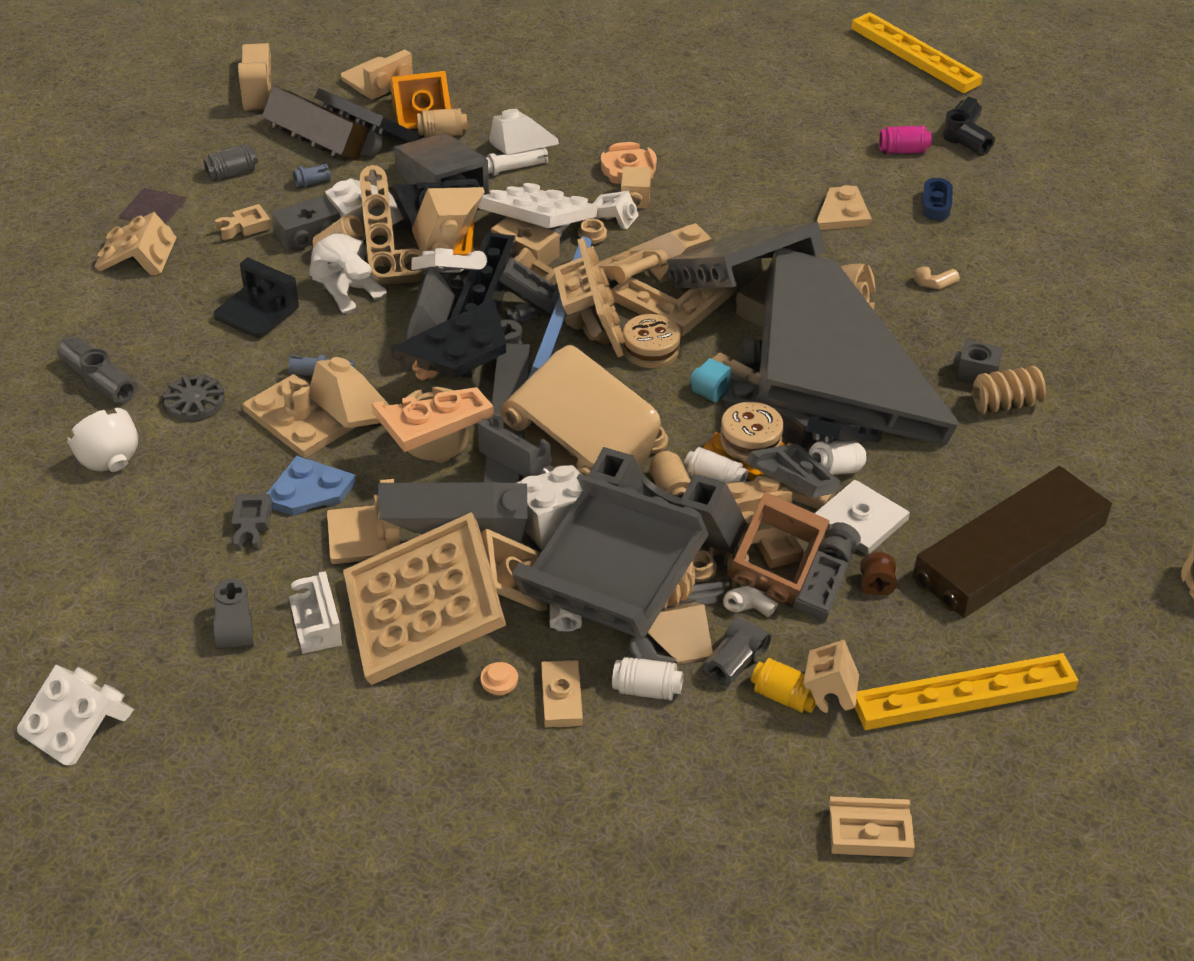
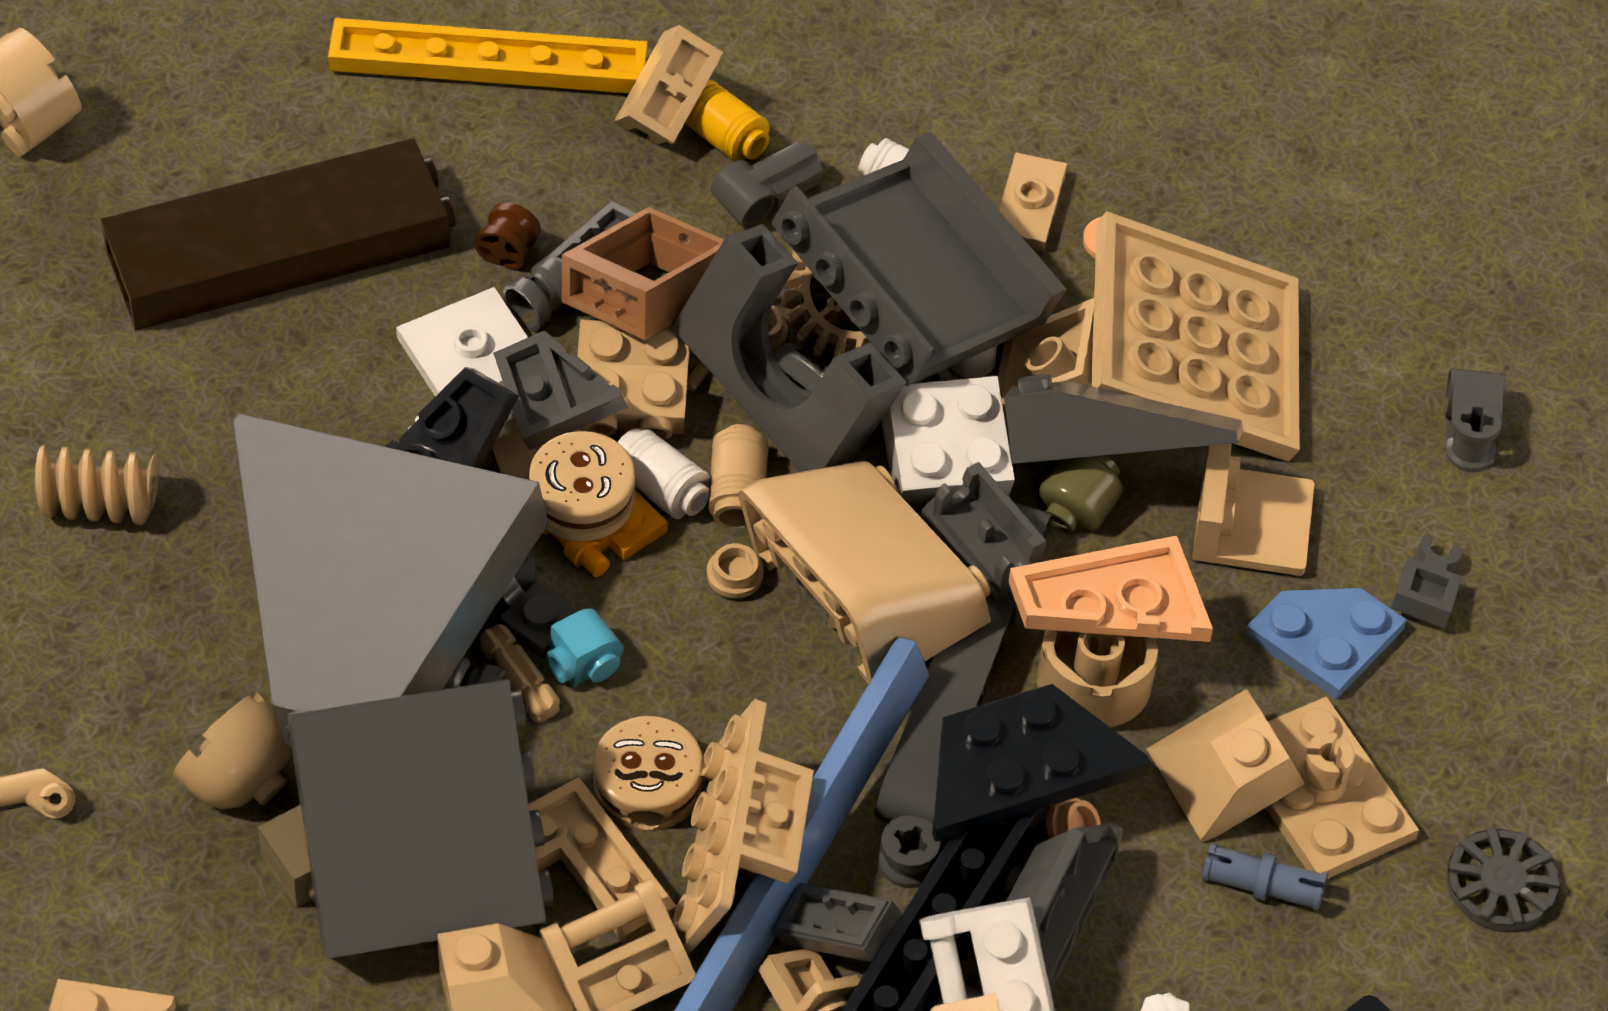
camera: 165 degrees left, 10 degrees up
white hinge [289,571,342,654] -> none
dark grey brick [952,340,1003,384] -> none

